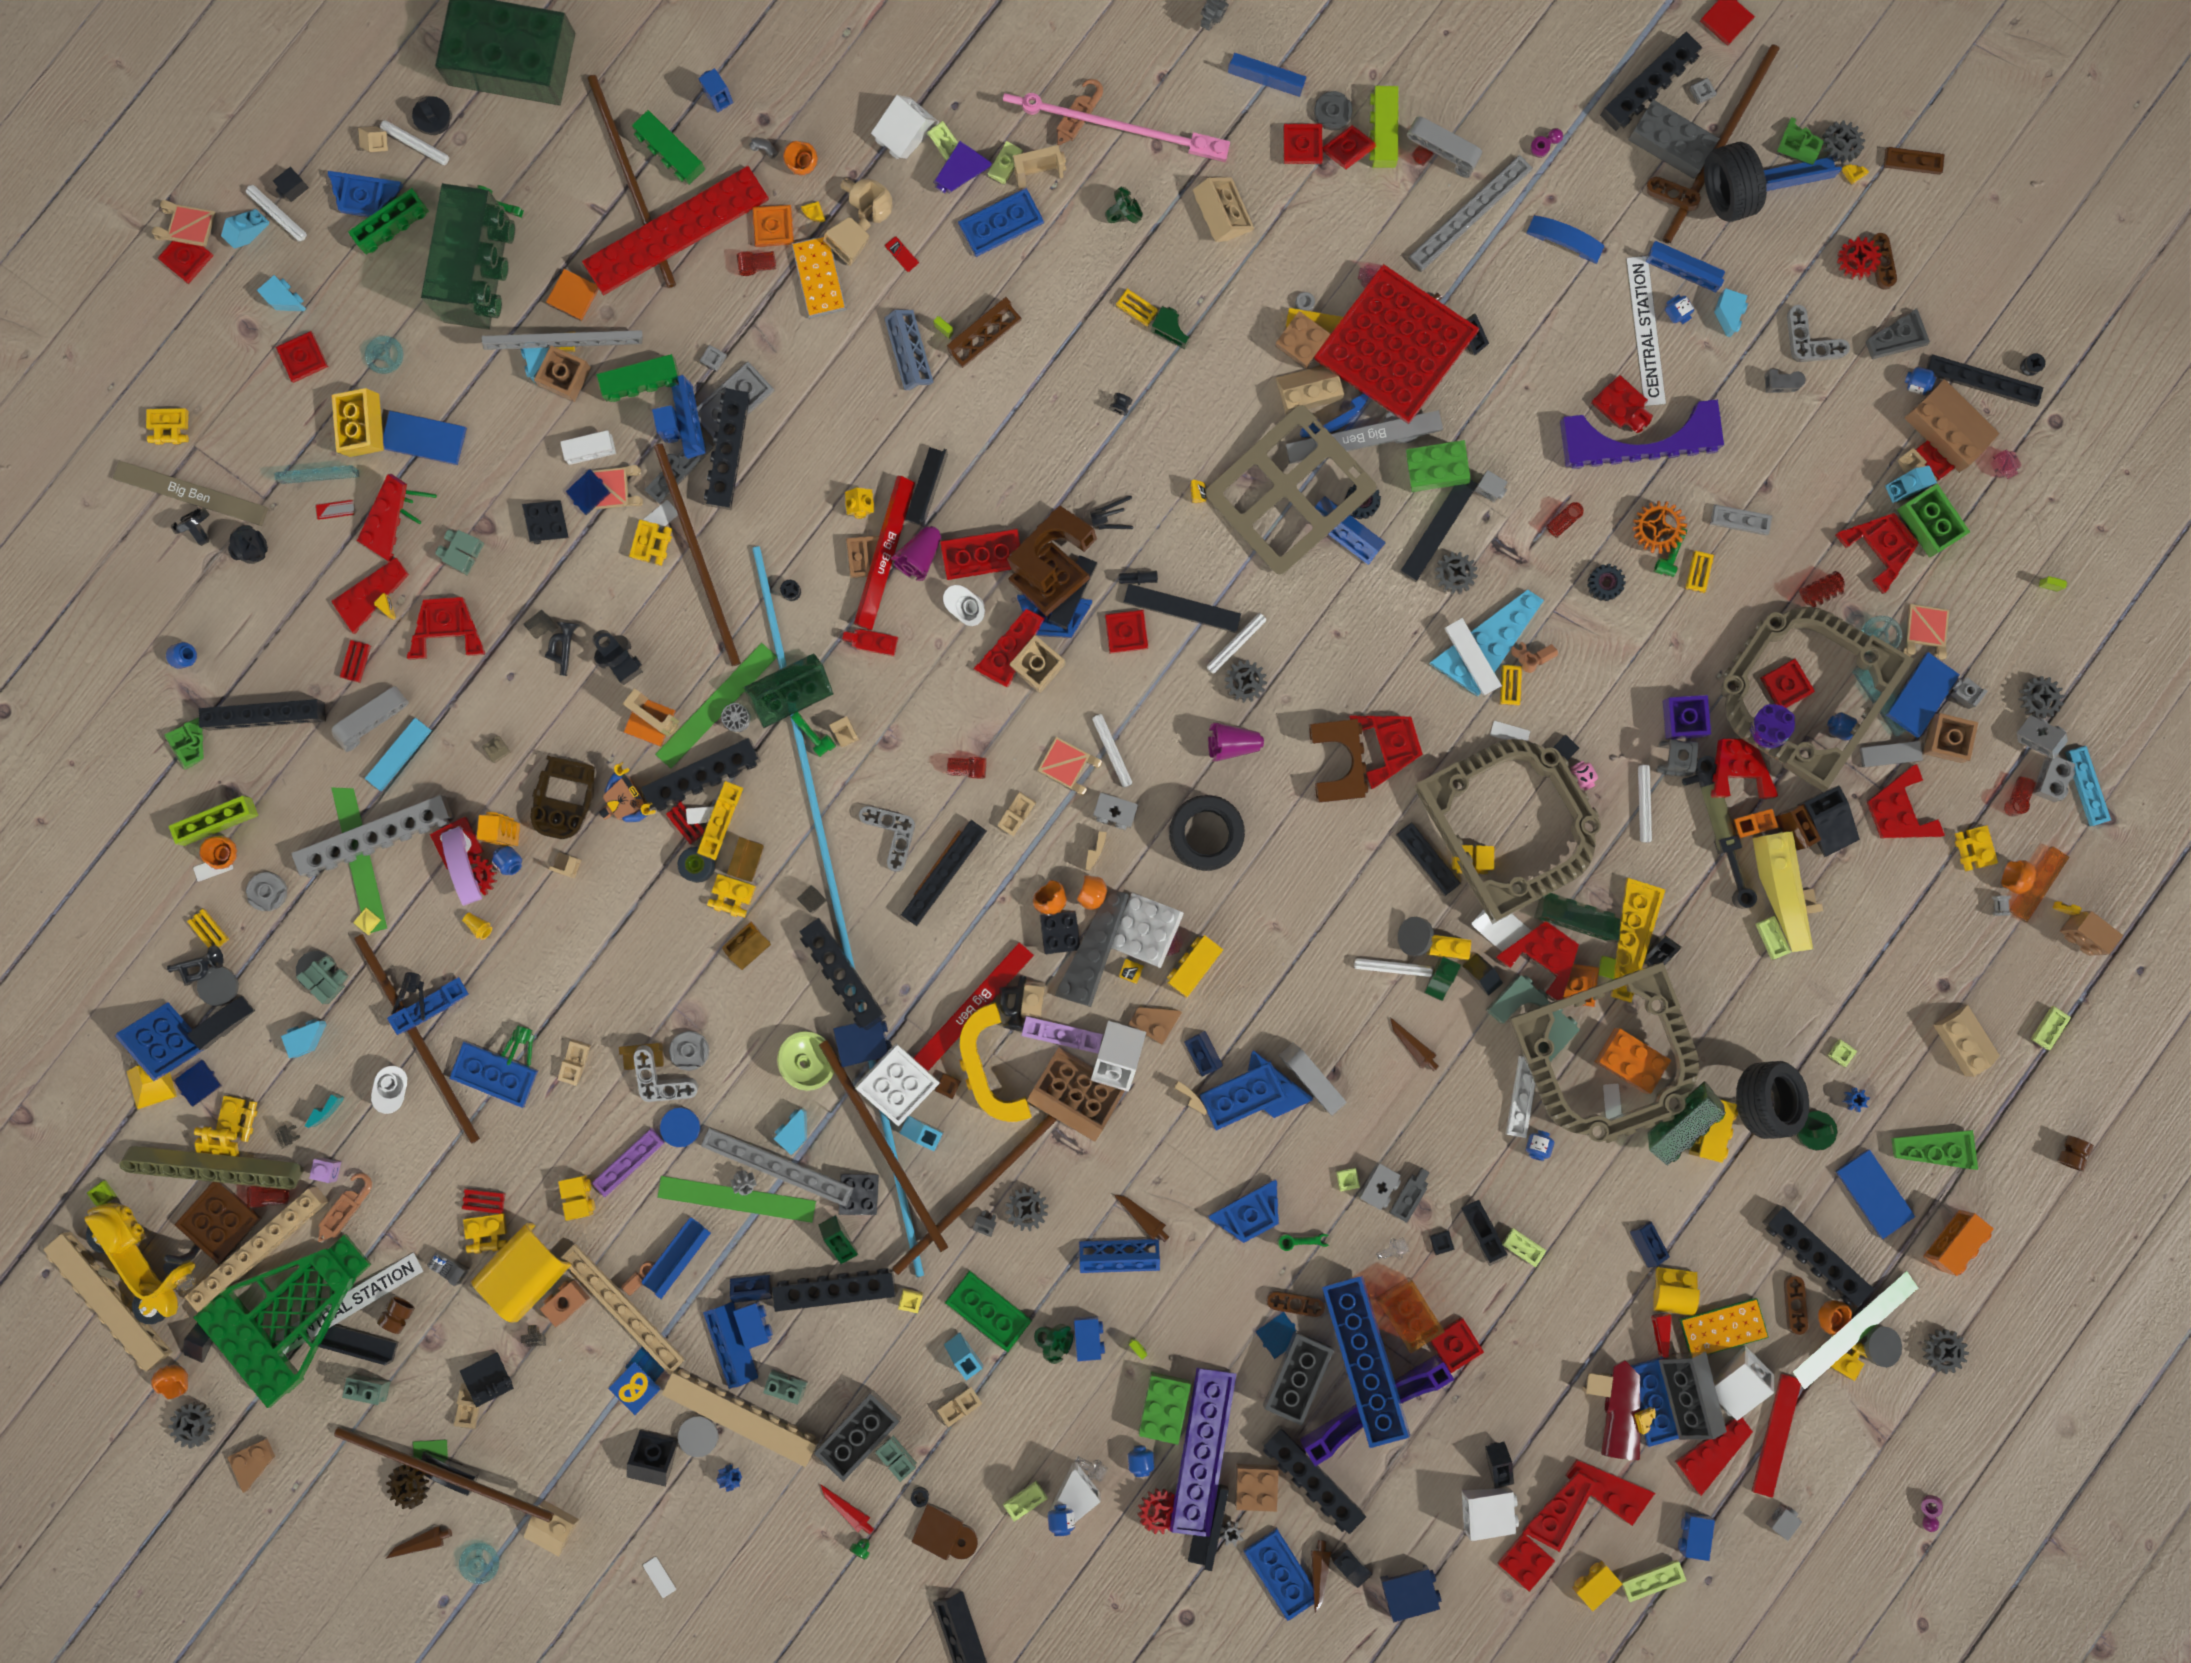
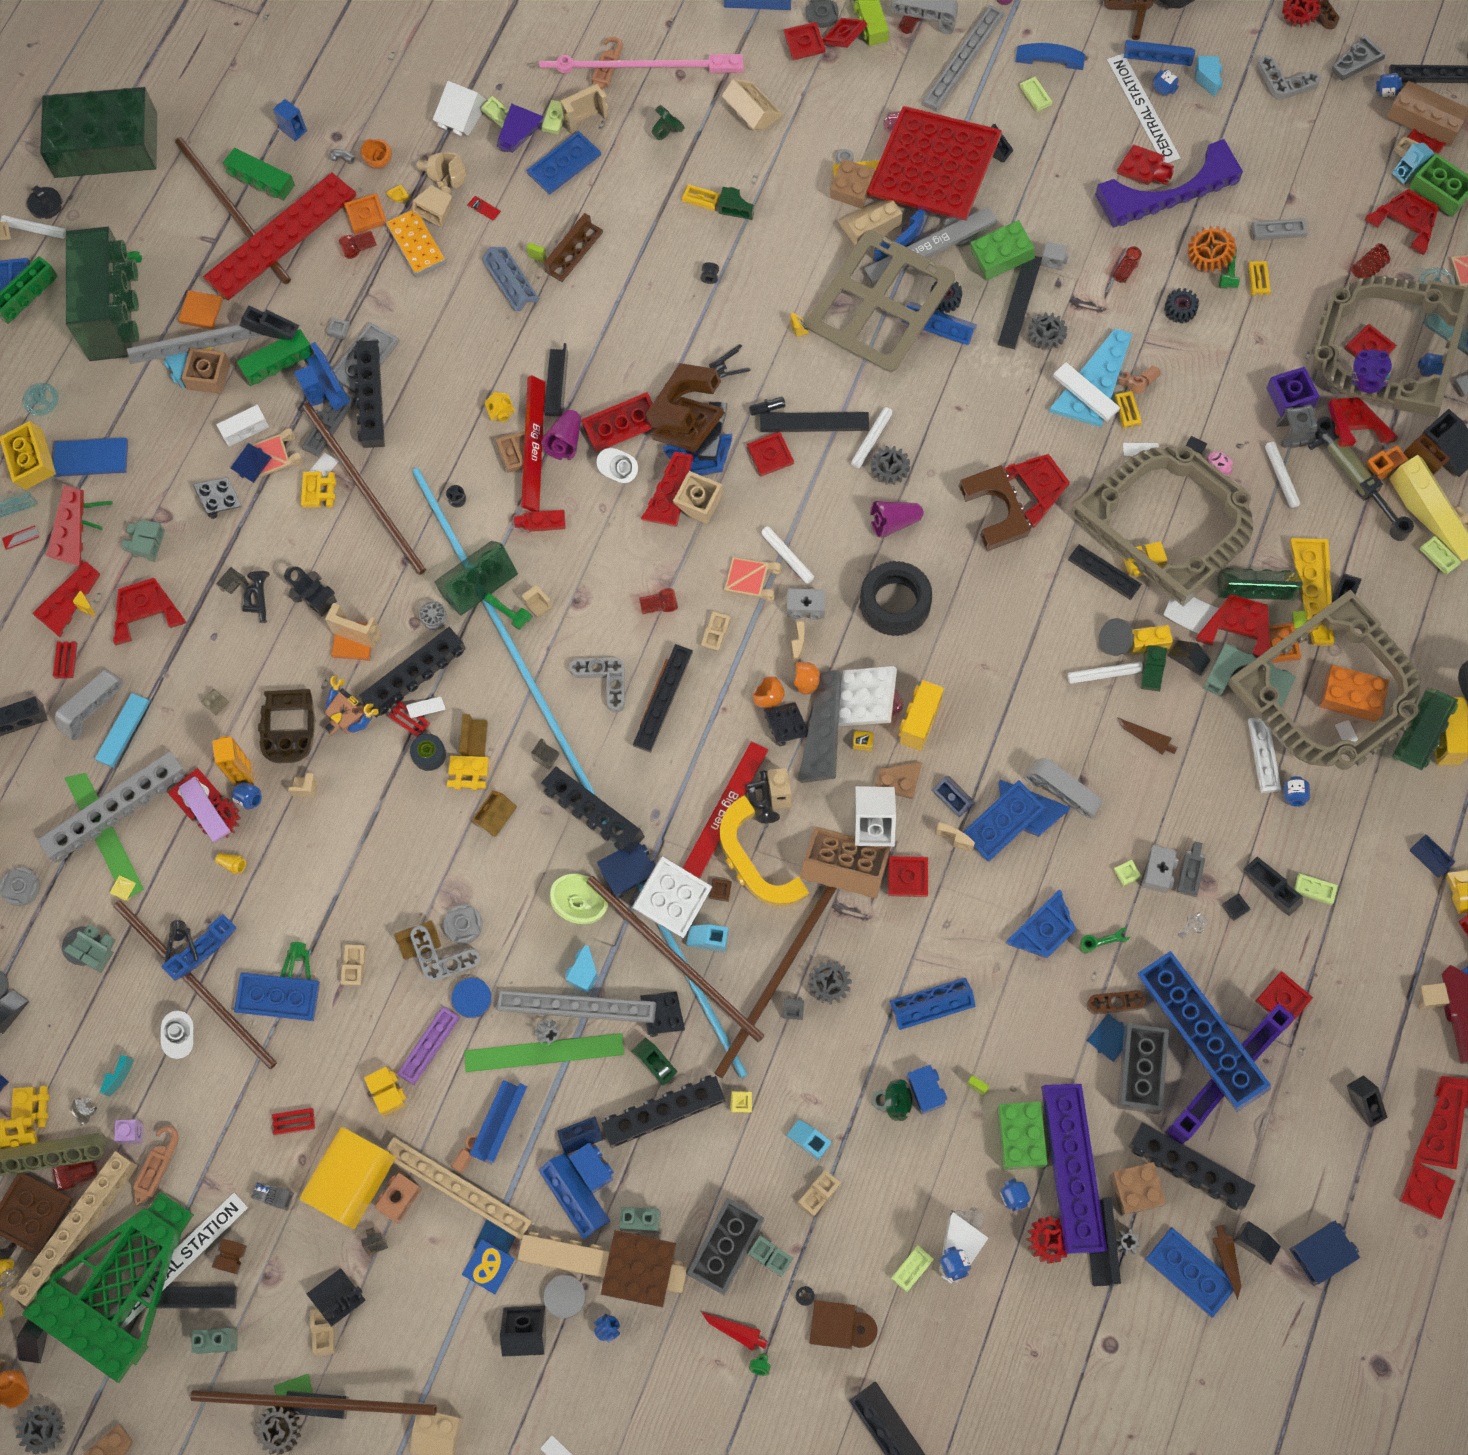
camera: 10 degrees left, 15 degrees down
medium azure slope [281,1019,327,1058] -> none
yellow plate [463,1213,507,1254] -> none
bright green sticker [655,643,777,769] -> none
yellow slope [697,781,743,860] -> none
green tile [945,1270,1032,1353] -> none
lavender slope [1021,1016,1103,1053] -> none
reddish brown bar [1113,1194,1170,1242] -> none
clear orange brick [1375,1277,1445,1353] -> none
white slope [1462,1488,1519,1541] -> none
flat silver leg [1765,369,1806,393] -> none
none -> black slope [240,305,300,340]
none -> reddish brown plate [601,1230,676,1308]
none -> red plate [888,856,928,897]
none -> yellowish green tile [1020,77,1052,112]

